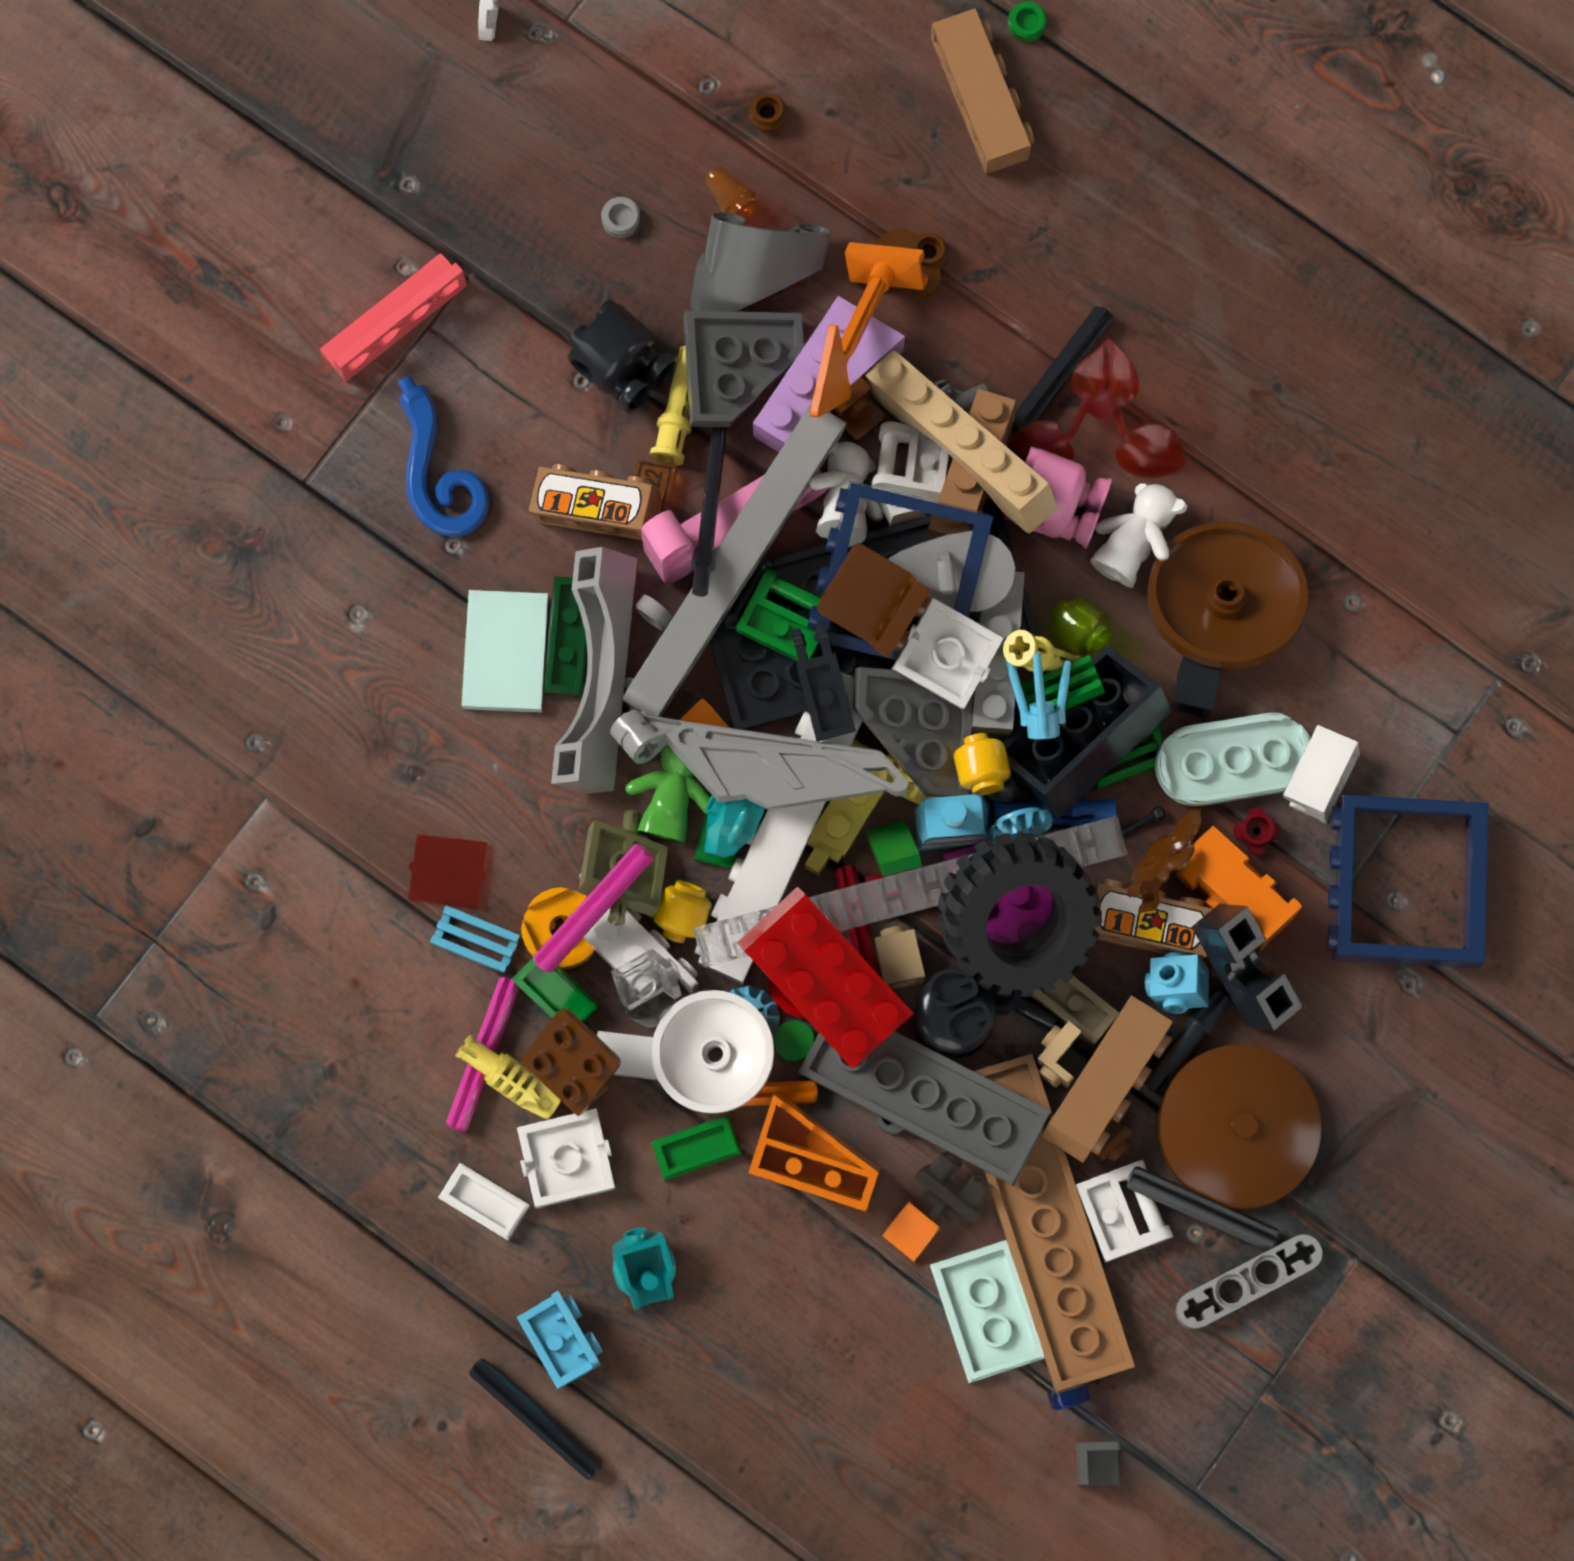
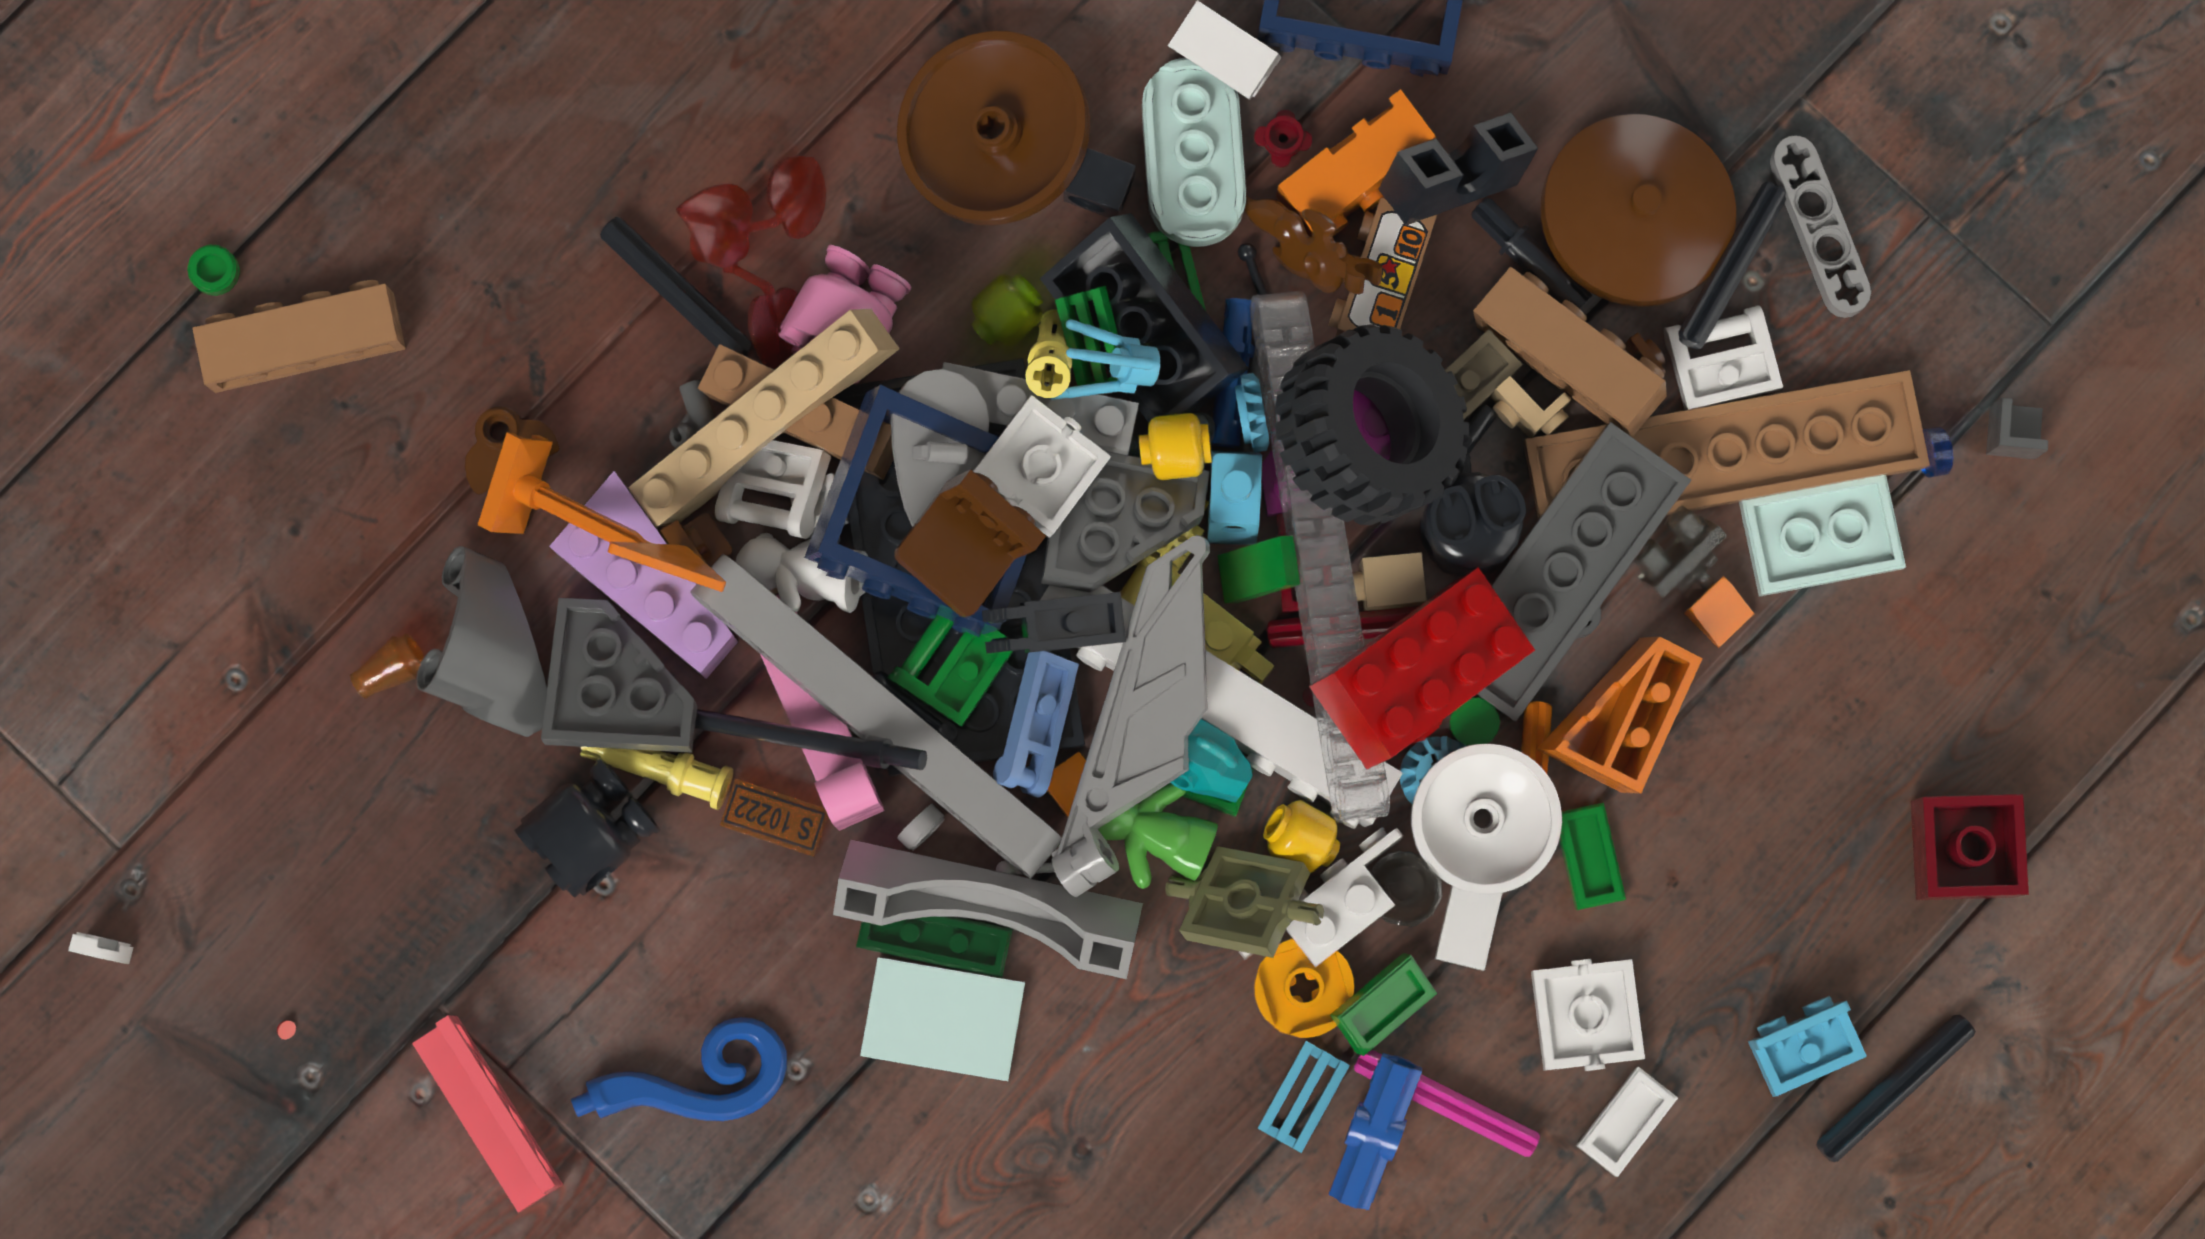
camera: 85 degrees left, 5 degrees up
clear red piece [408,834,487,908] -> none
light yellow hinge [455,1035,561,1120] -> none
reddish brown bracket [520,1008,621,1117] -> none
brick [528,464,661,540] -> none
dark pink axle [533,844,653,973] -> none
light grey tile [601,197,641,238] -> none
clear bracket [611,949,682,1010] -> none
teal hand [612,1227,676,1310] -> none
reddish brown plate [748,93,787,132] -> none
white piece [1091,484,1187,588] -> none
medium azure brick [1145,952,1209,1014] -> none
none -> coral piece [277,1020,296,1040]
none -> medium blue plate [993,651,1079,798]
none -> blue piece [1329,1053,1423,1210]
none -> dark red brick [1911,794,2029,900]

